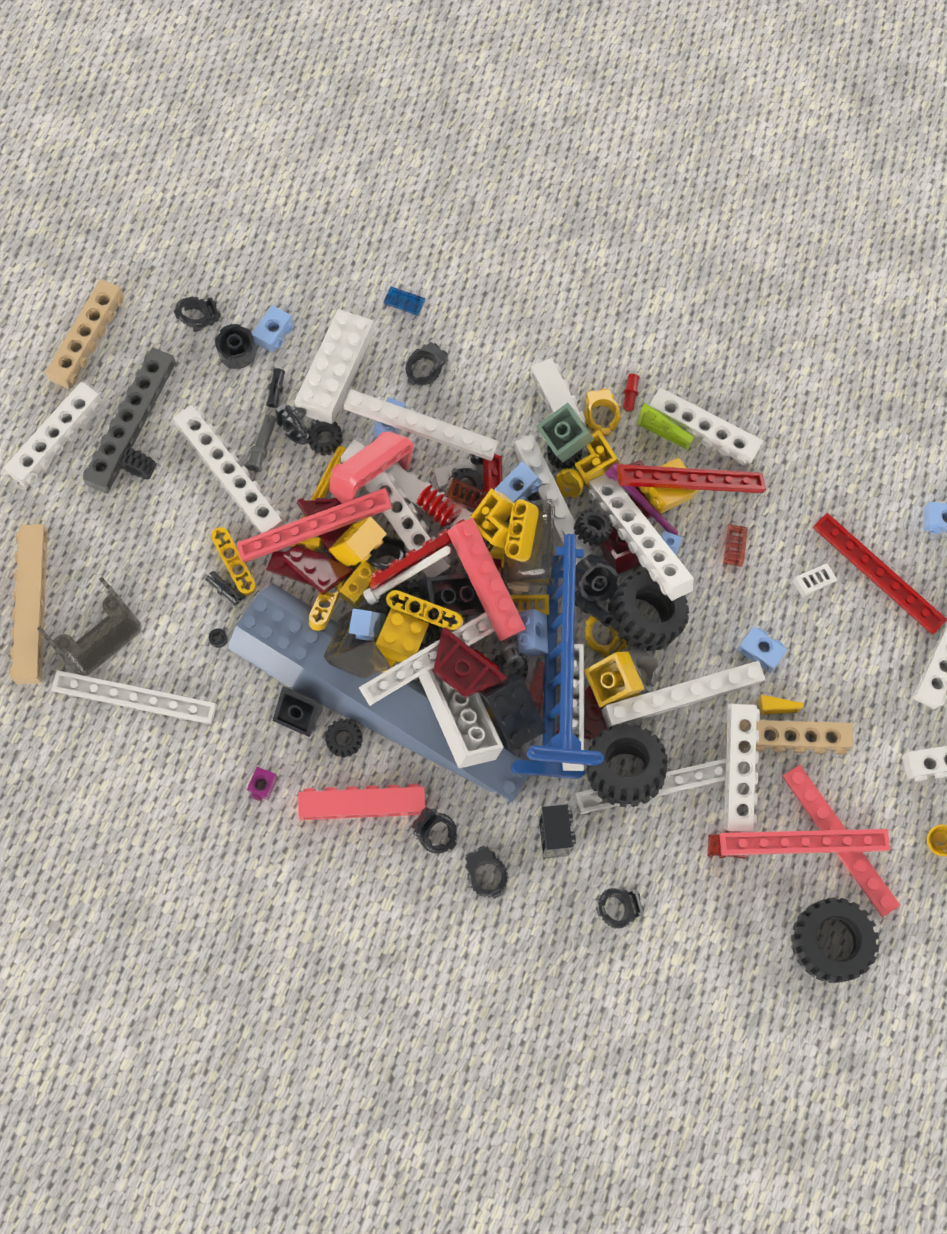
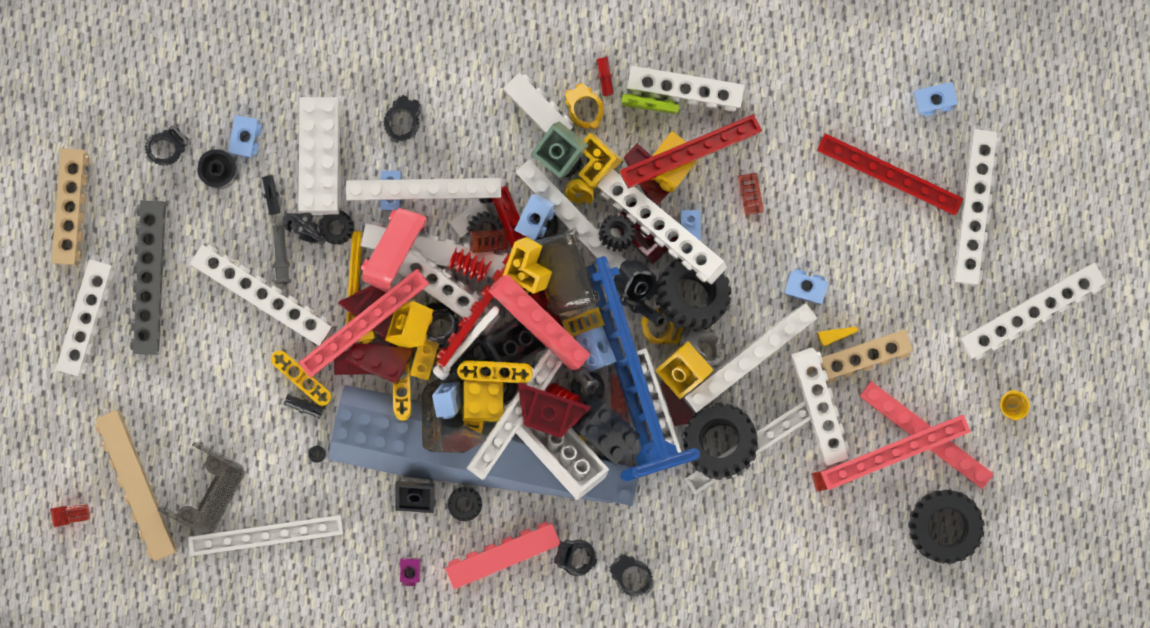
camera: 15 degrees left, 15 degrees up
black tyre [117,448,157,480] -> none
clear blue tile [384,286,426,316] -> none
yellow beam [505,499,538,562] -> none
black brick [538,804,576,859] -> none
black piece [596,888,644,929] -> none
magenta piece [605,463,678,536] -> none
white slope [793,564,837,598] -> none

